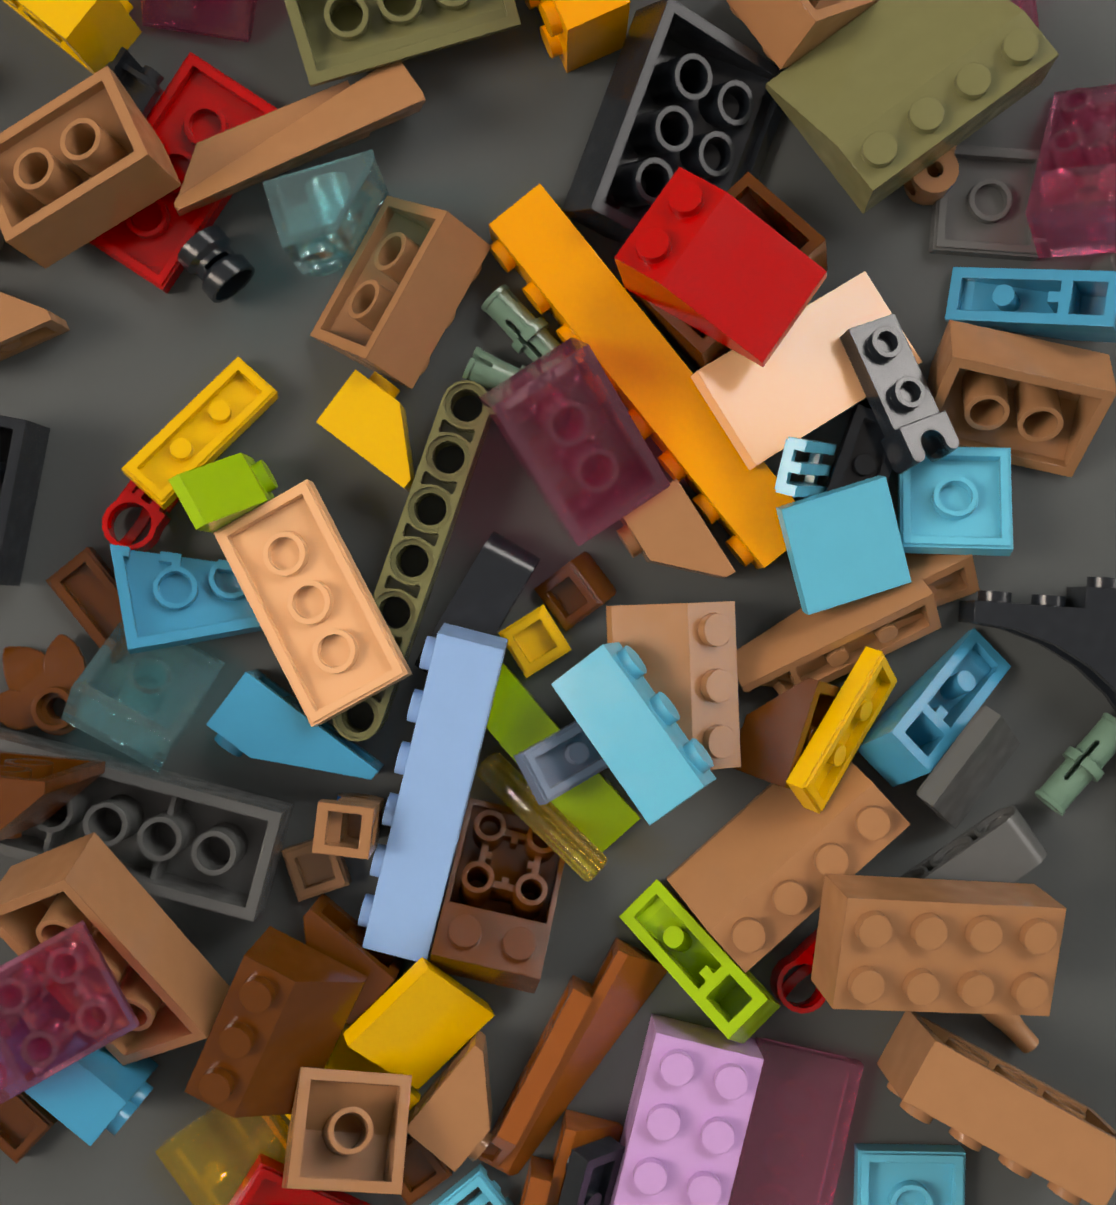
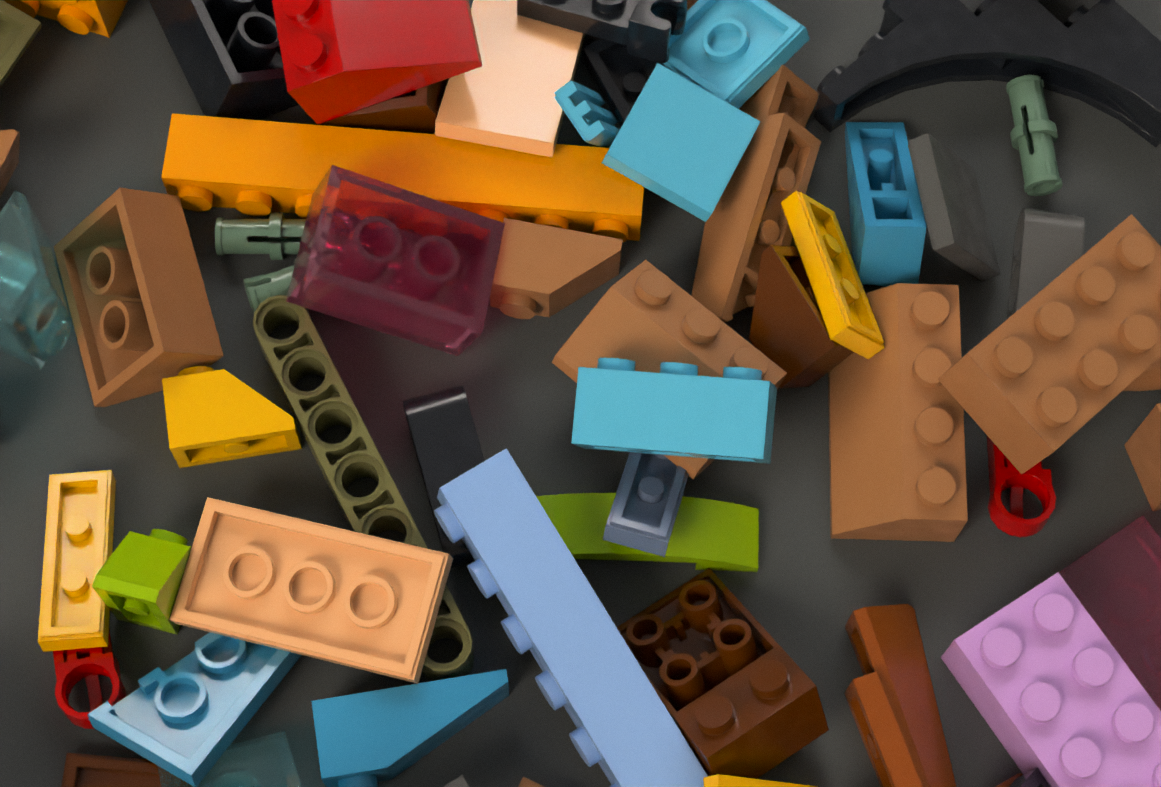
camera: 50 degrees left, 20 degrees down
medium nougat leg [312,793,384,860] -> none
clear yellow axle [477,752,608,882] -> none
yellow tile [498,604,572,678] -> none
reddish brown slope [534,551,617,631] -> none
lime slope [619,879,781,1044] -> none

